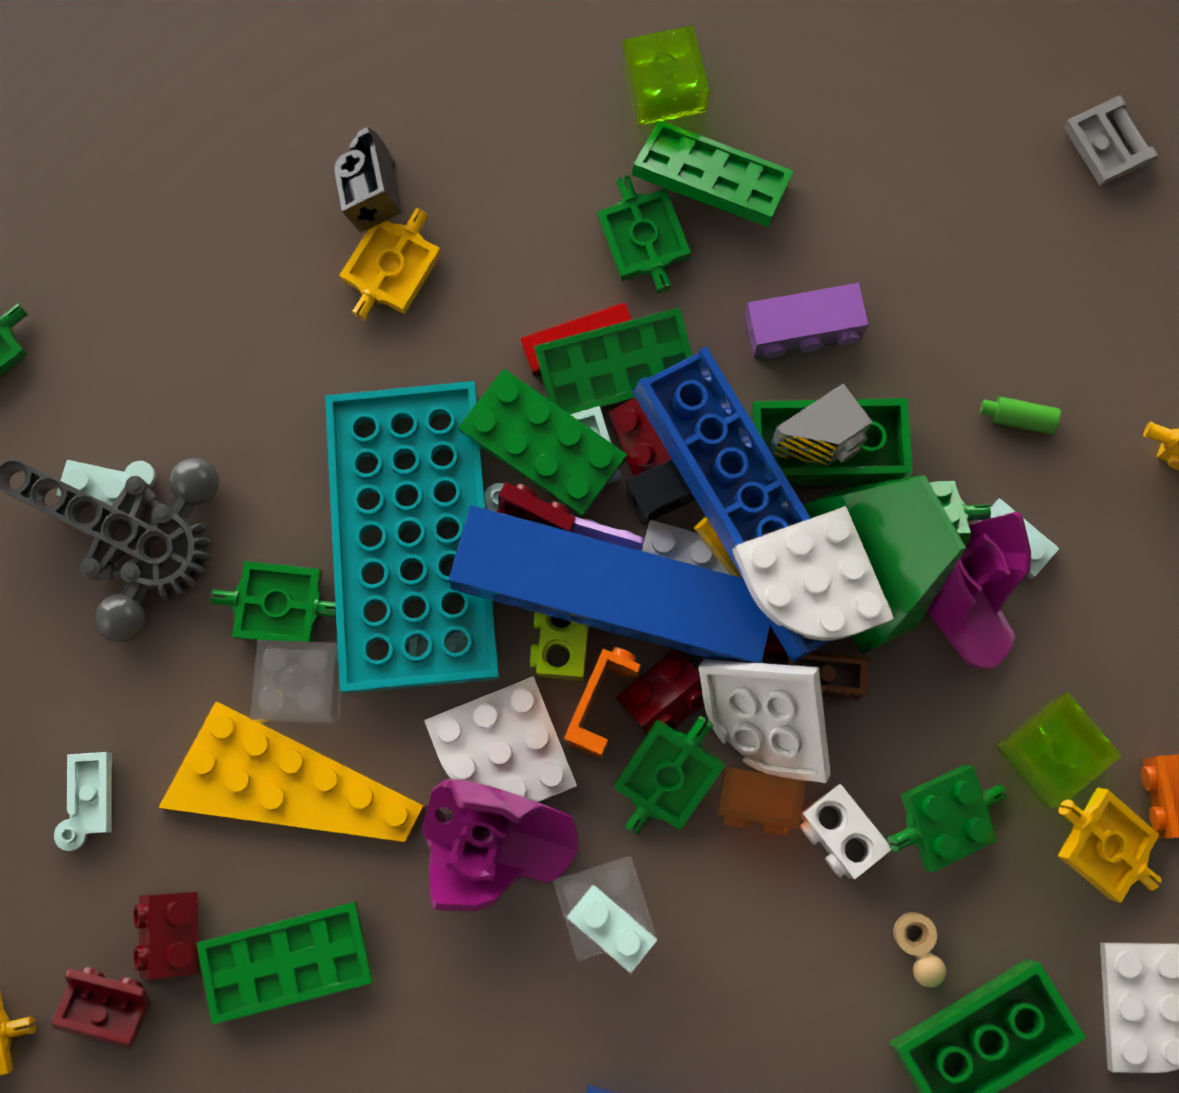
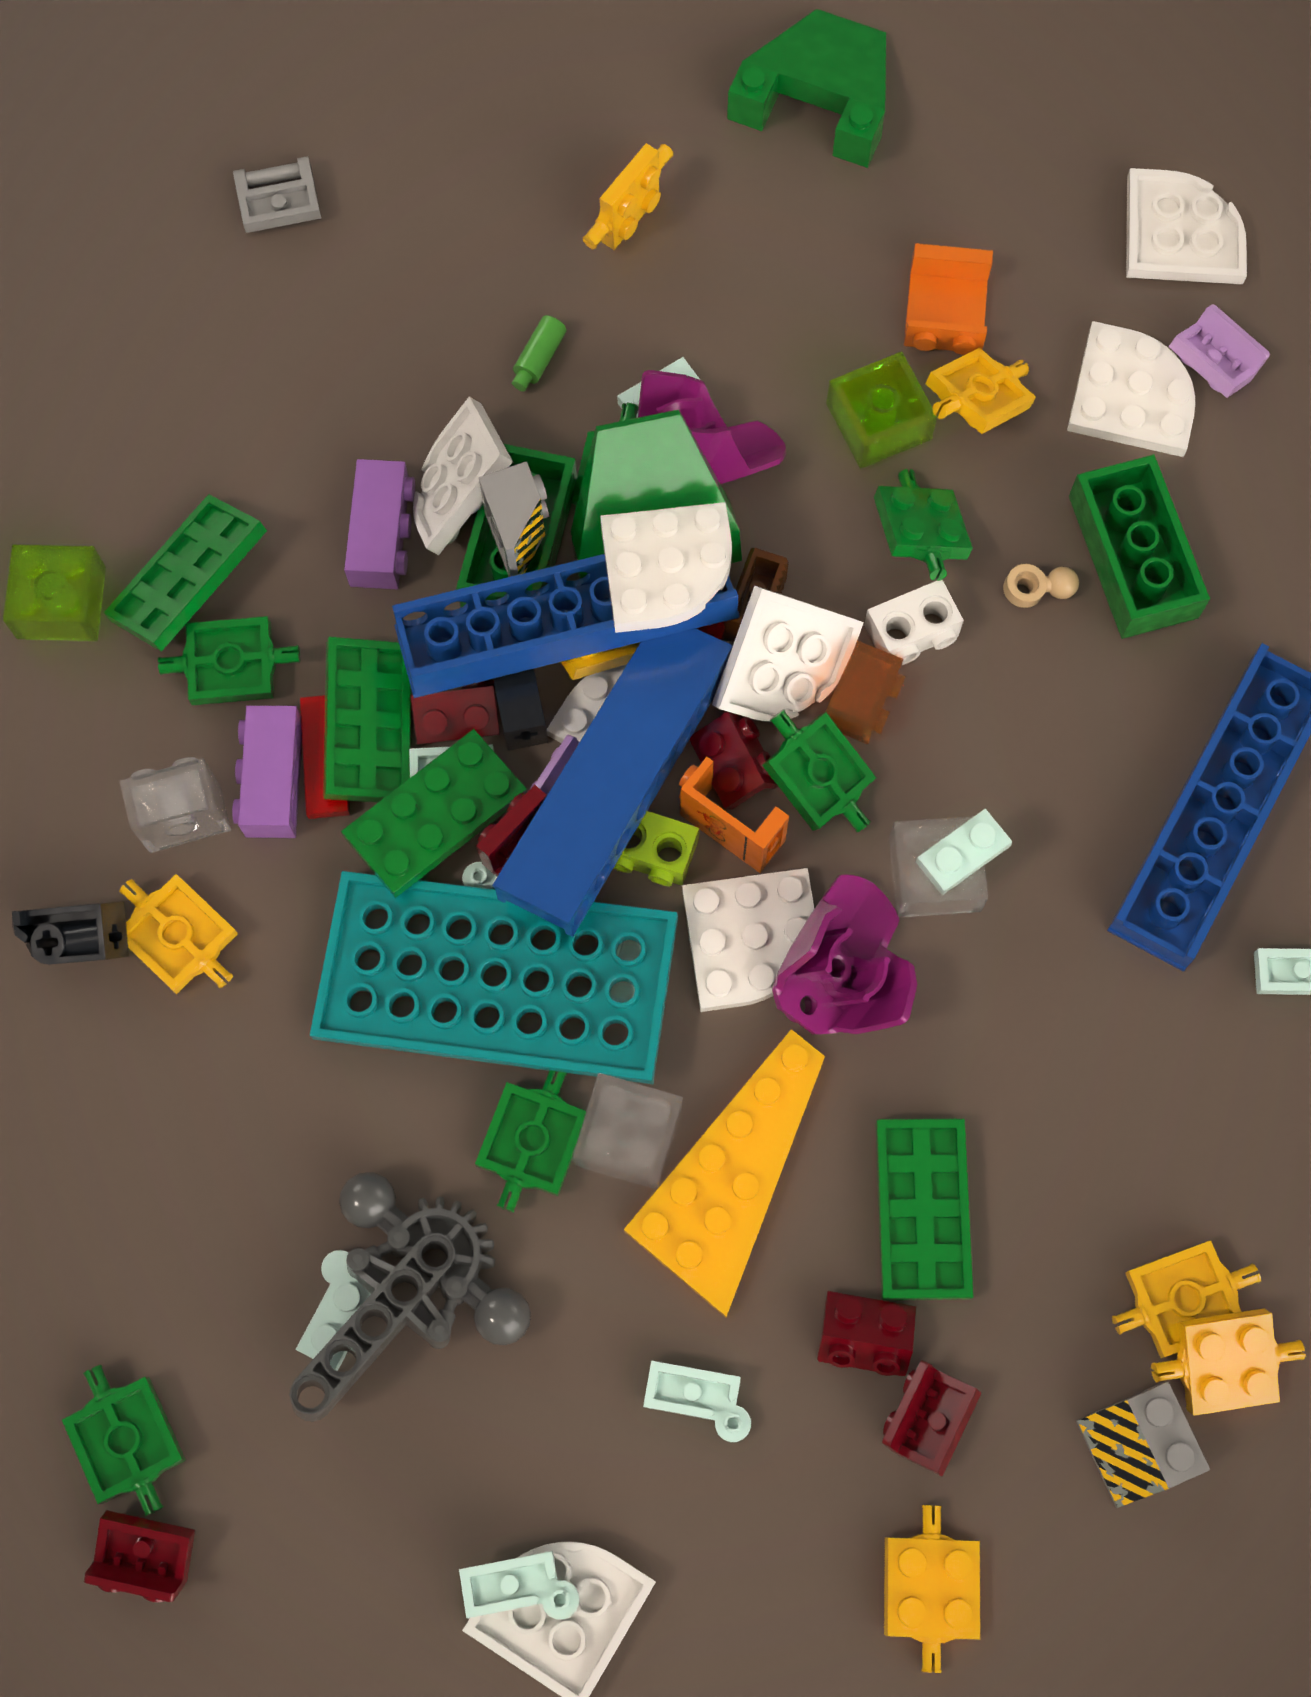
camera: 80 degrees left, 5 degrees down
none -> clear brick [119,757,231,853]
none -> medium lavender brick [232,705,302,838]
none -> white plate [413,396,513,555]

